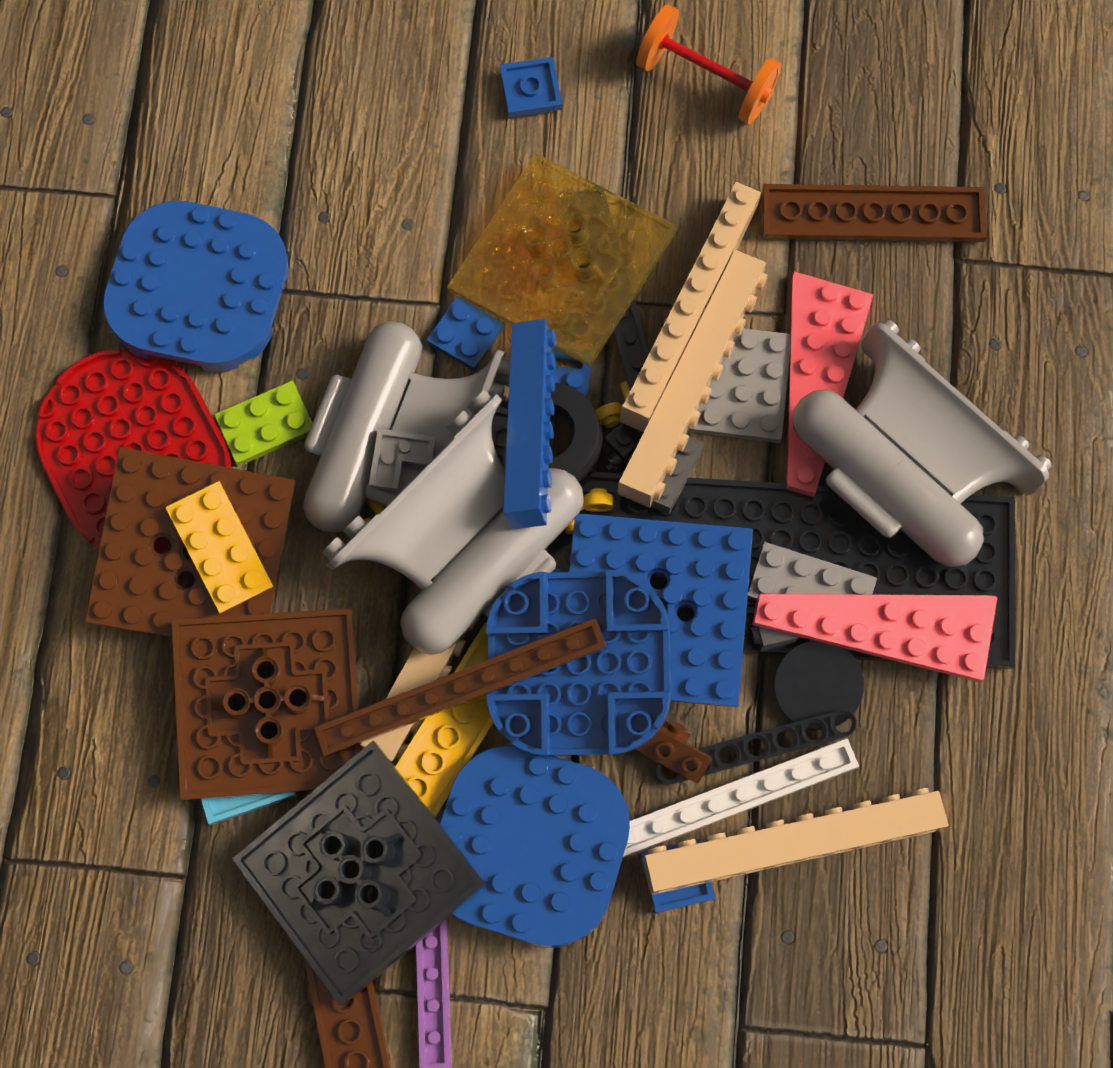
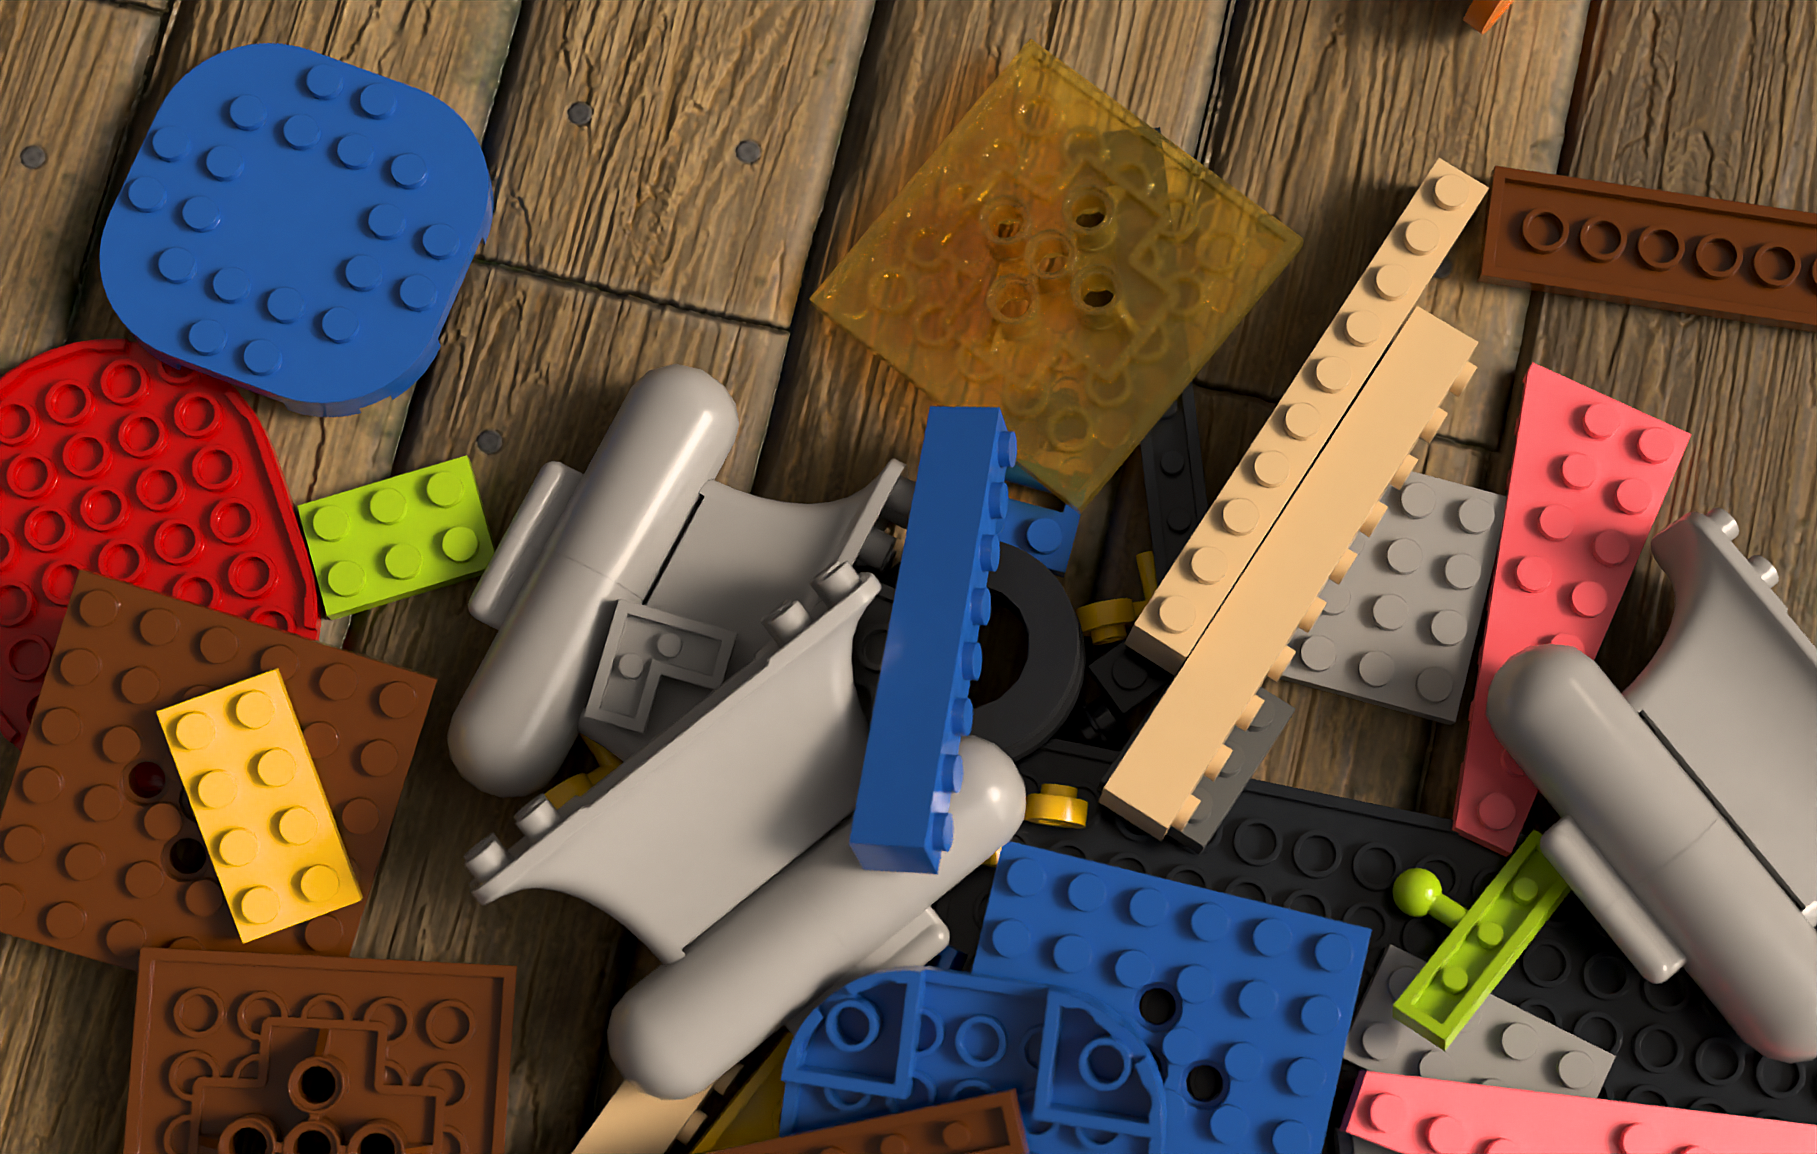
camera: 10 degrees right, 5 degrees up
blue plate [427,296,505,372] -> none
none -> lime plate [1392,830,1572,1051]

